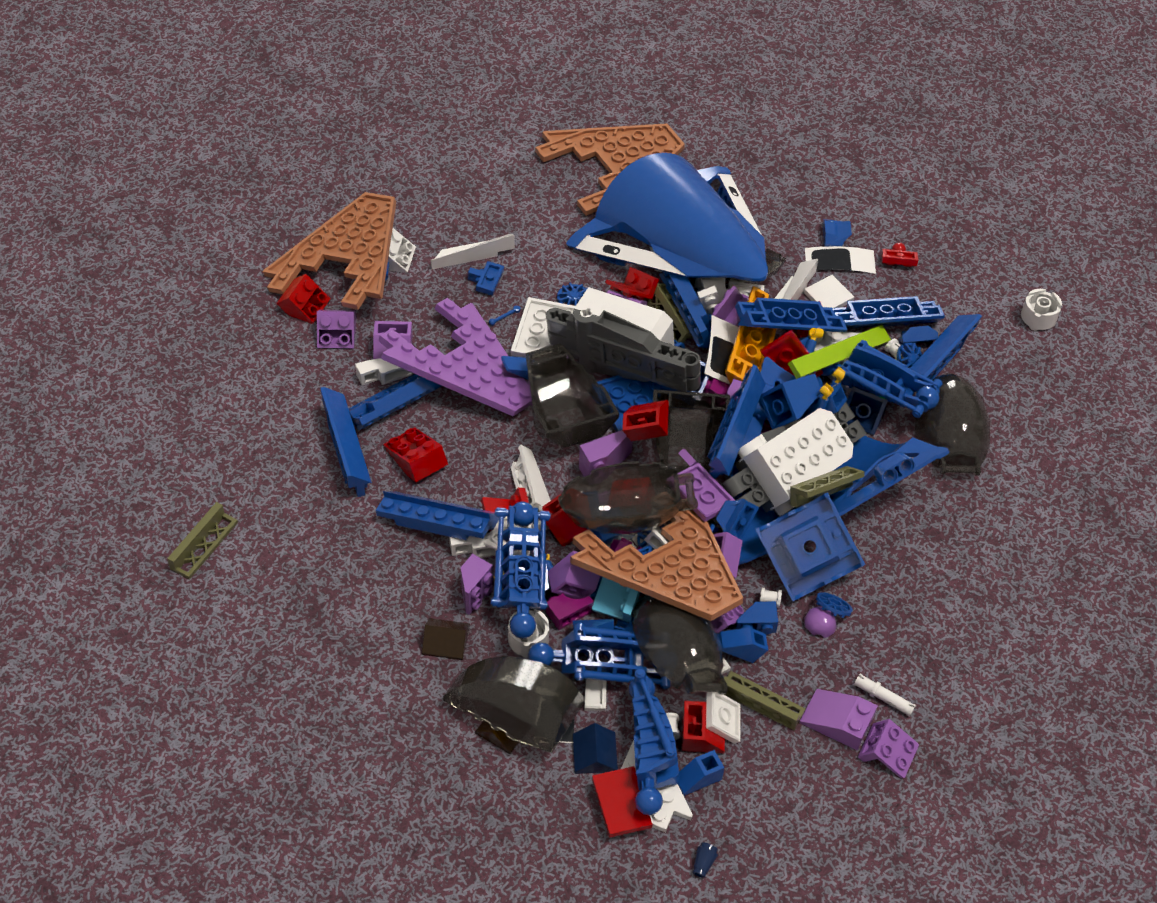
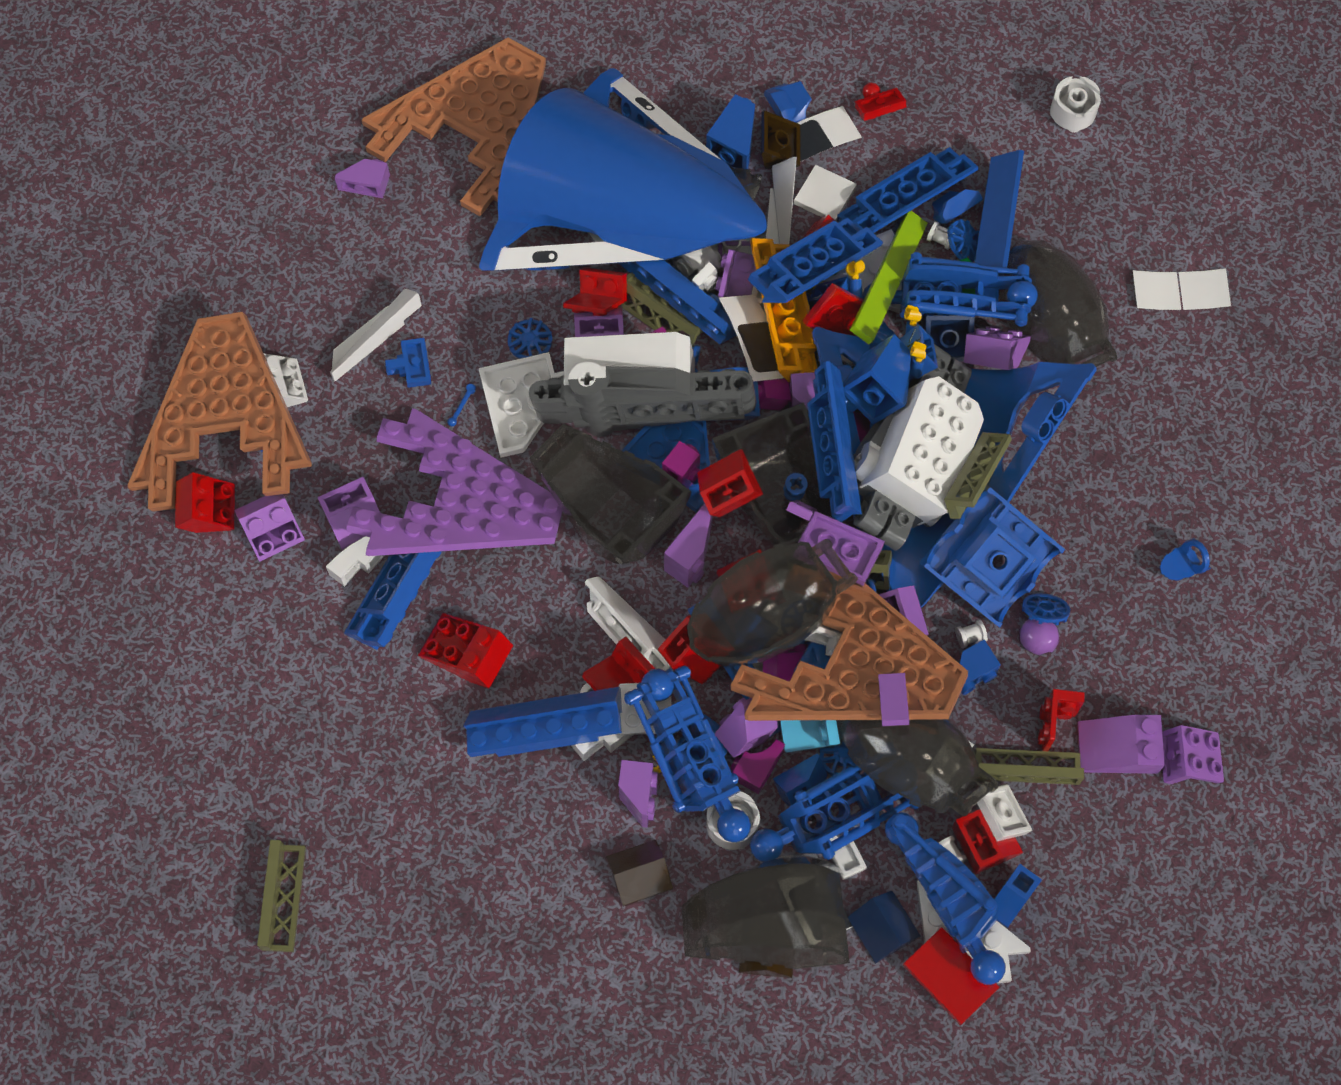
camera: 25 degrees left, 15 degrees up
blue slope [320,387,372,497] -> none
blue slope [501,356,540,380] -> none
dark blue cone [692,842,718,878] -> none
blue slope [716,499,759,540] -> none
blue slope [718,627,768,663] -> none
white pin [854,673,916,717] -> none
none -> medium lavender slope [335,159,390,198]
none -> magenta brick [662,441,701,496]
none -> blue slope [706,94,755,180]
none -> dark brown slope [761,110,801,169]
none -> blue bush [783,473,808,501]
none -> medium lavender tile [878,673,909,726]
none -> medium lavender slope [964,326,1031,370]
none -> red bracket [1038,689,1085,752]
none -> white sticker [1133,269,1231,310]
none -> blue piece [1159,538,1211,581]

